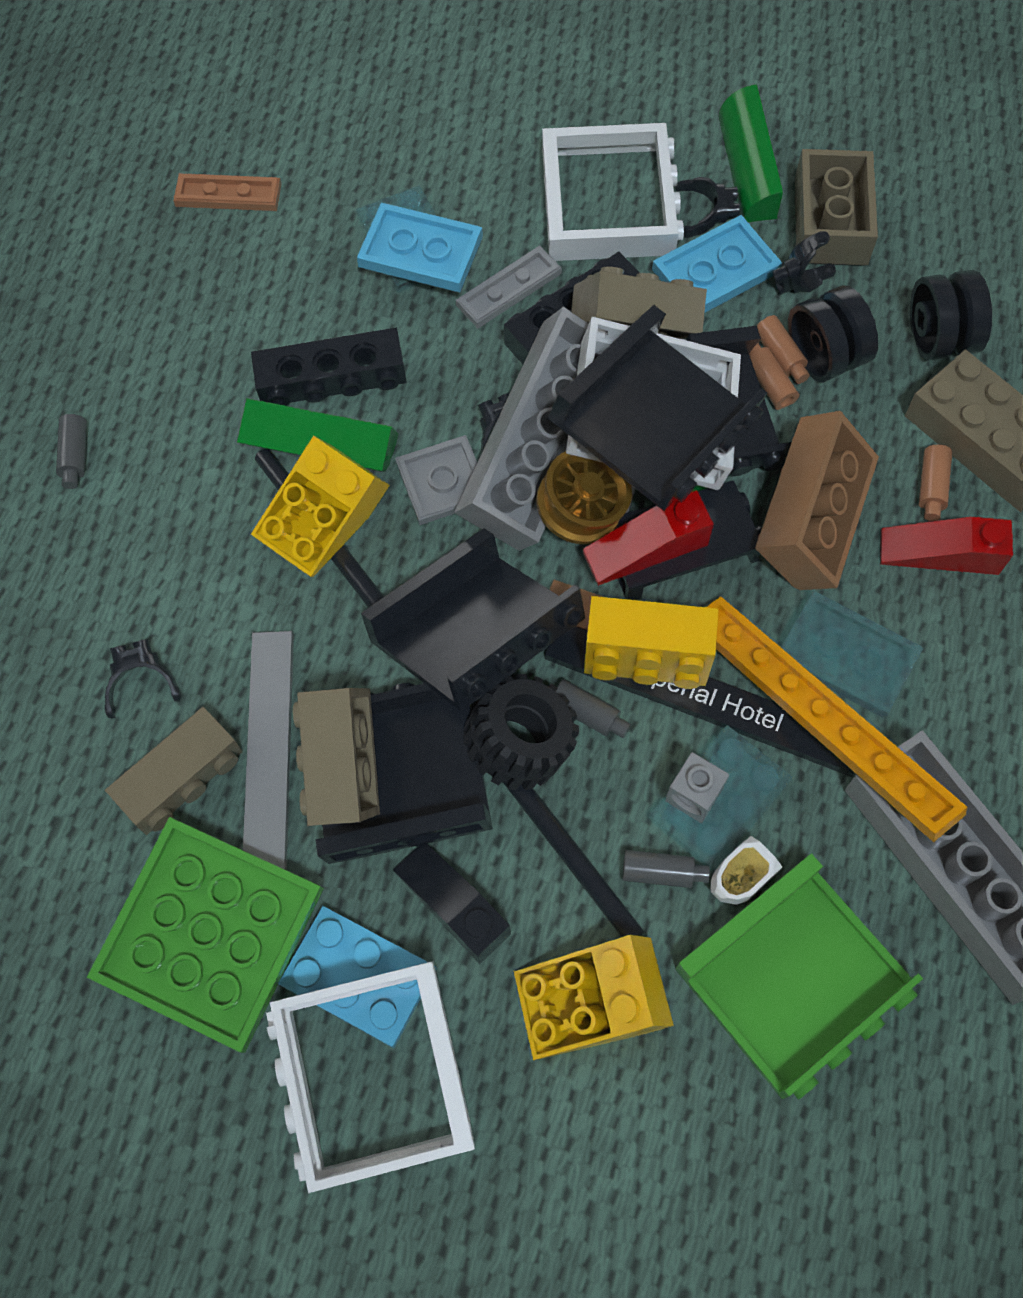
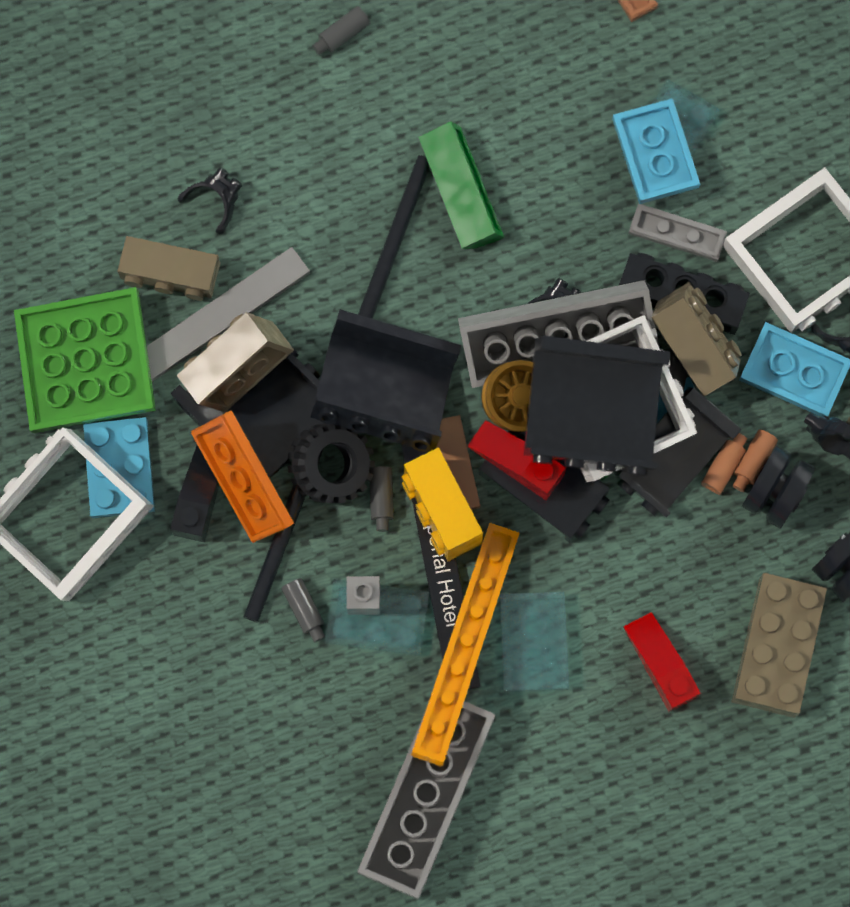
camera: 55 degrees right, 10 degrees up
black brick [251,327,407,406] -> none
yellow slope [251,436,390,577] -> none
light grey tile [395,435,477,525] -> none
yellow slope [514,935,674,1060] -> none
bright green panel [675,853,923,1100] -> none
rock [711,836,782,905] -> none
medium nougat brick [755,411,879,590] -> none
nougat cylinder [919,445,952,521] -> none
none -> orange tile [190,410,294,543]

